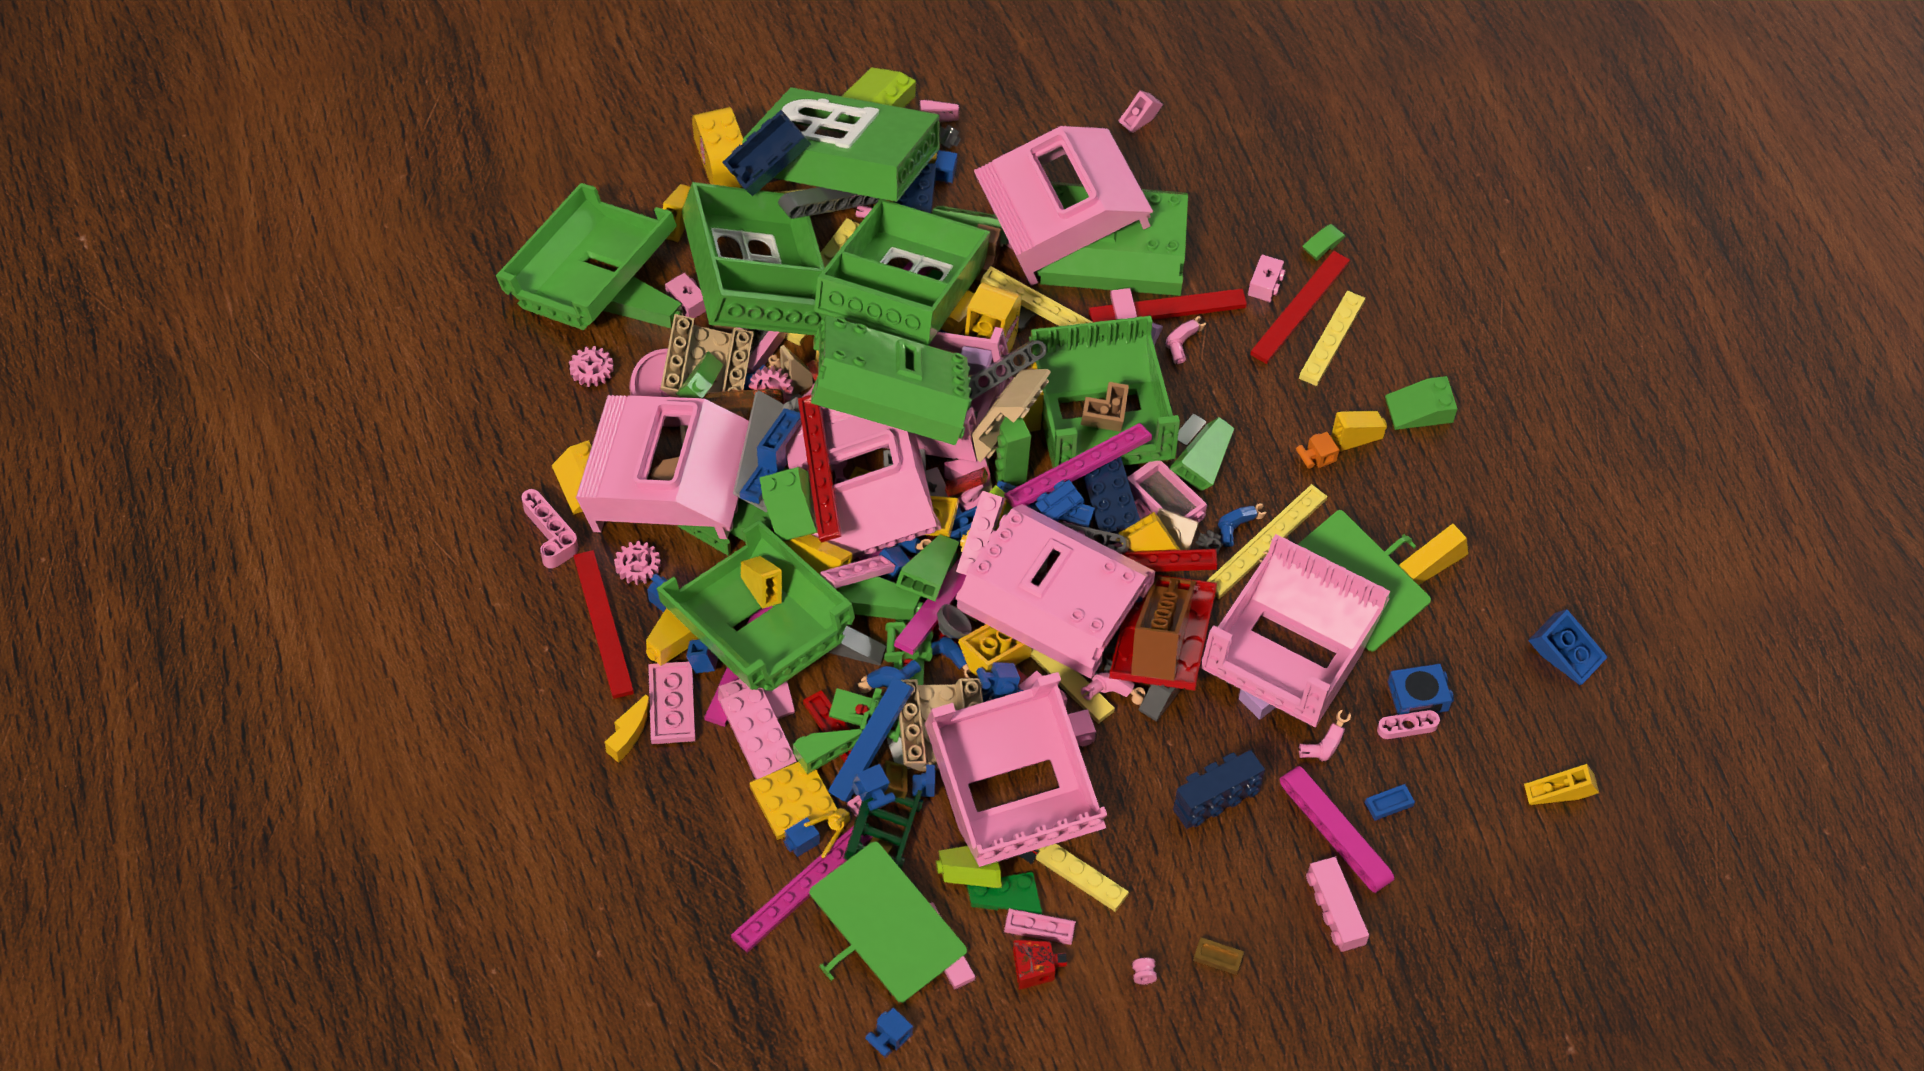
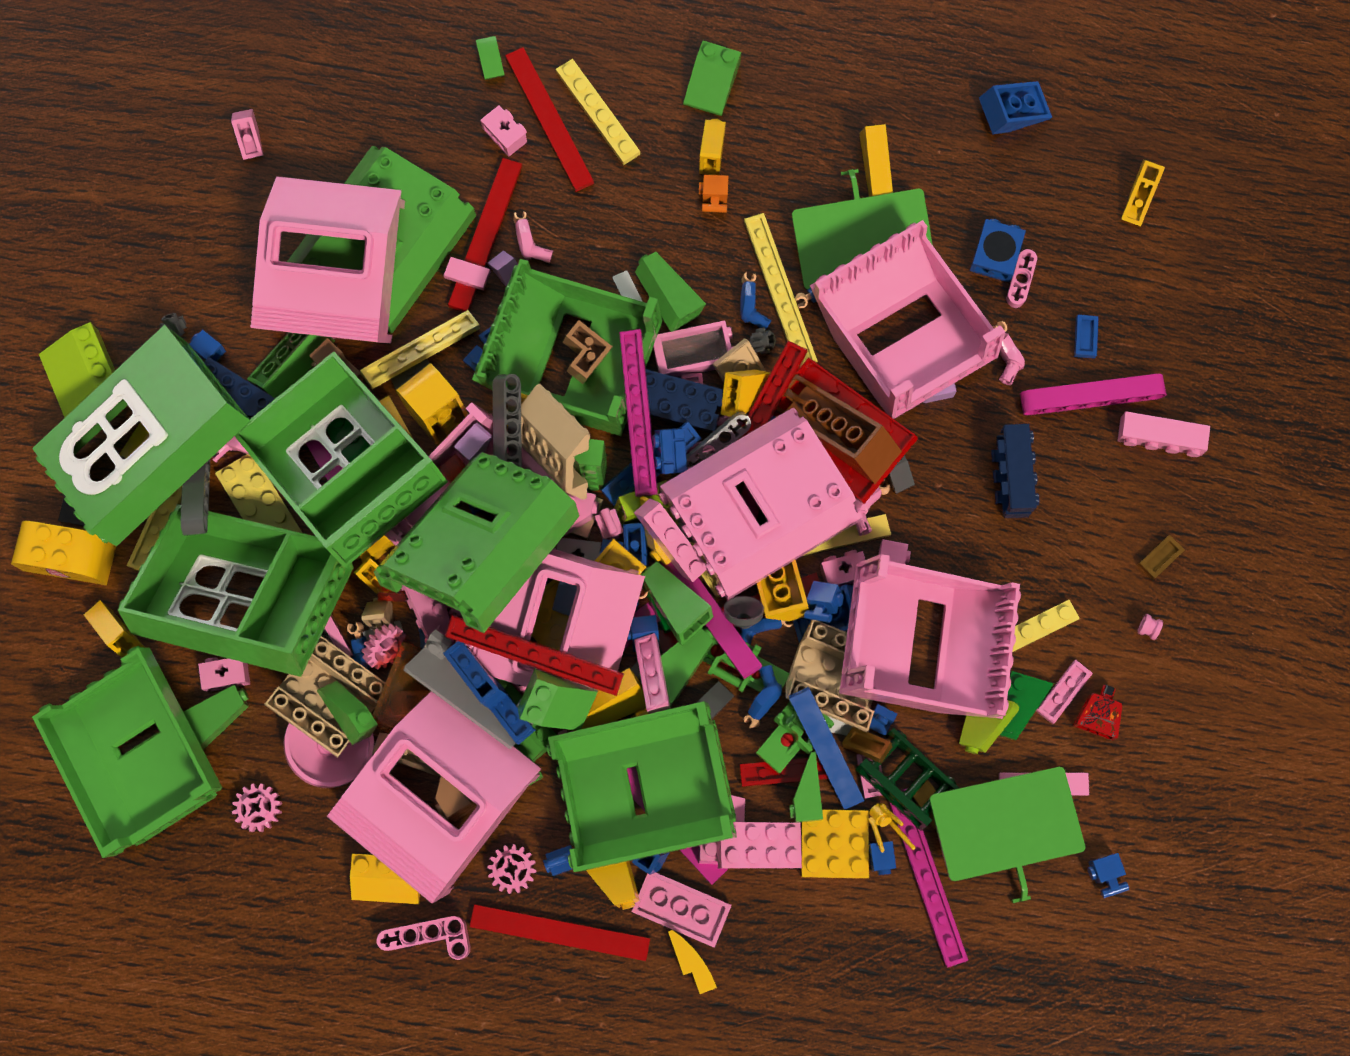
camera: 60 degrees left, 20 degrees up
dark blue piece [722,110,811,196] -> none
yellow slope [741,556,782,609] -> none
blue brick [852,764,895,811] -> none
bright pink slope [920,100,959,122] -> none
clear red tile [945,467,988,497] -> none

